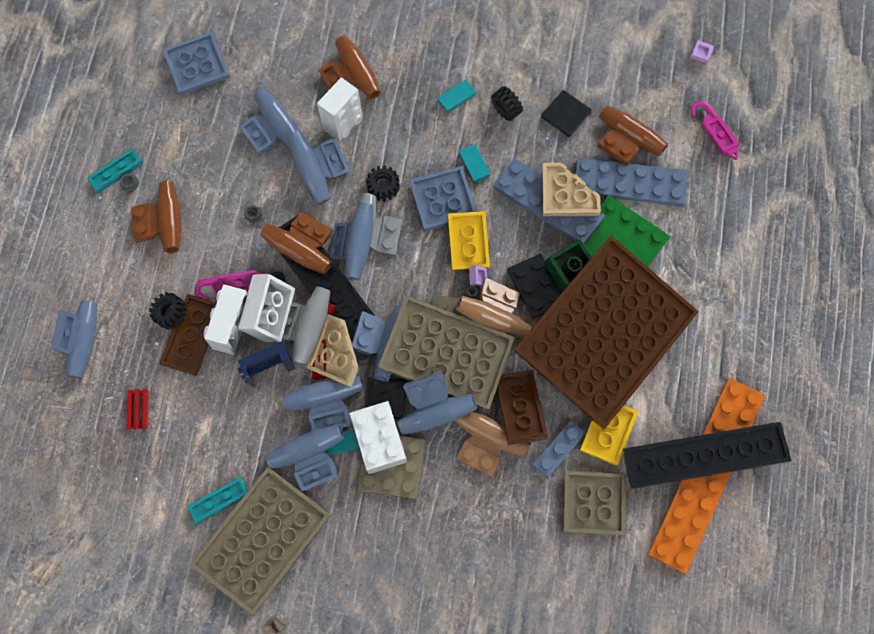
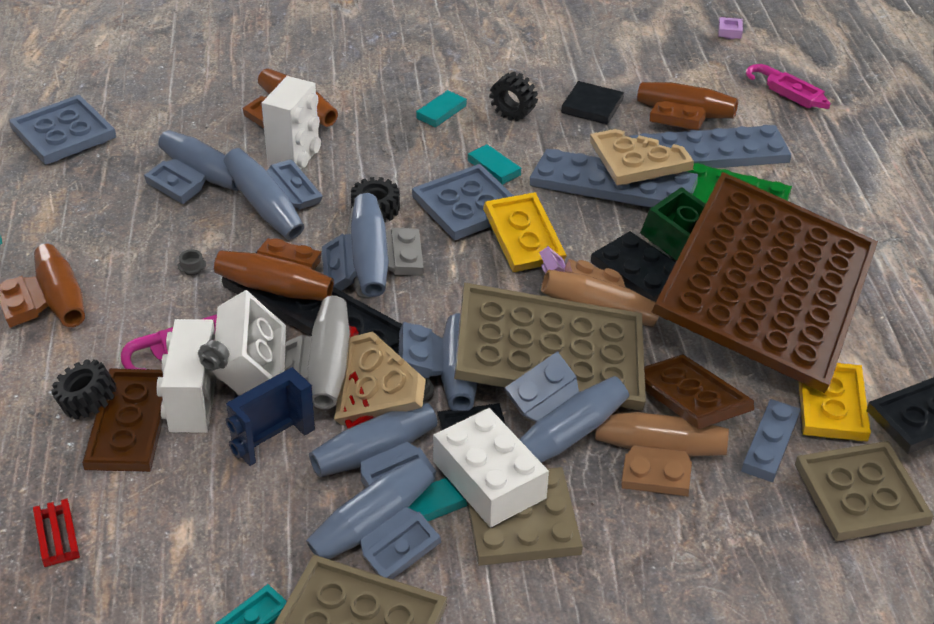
camera: 20 degrees left, 30 degrees down
none -> dark grey plate [198,340,230,370]

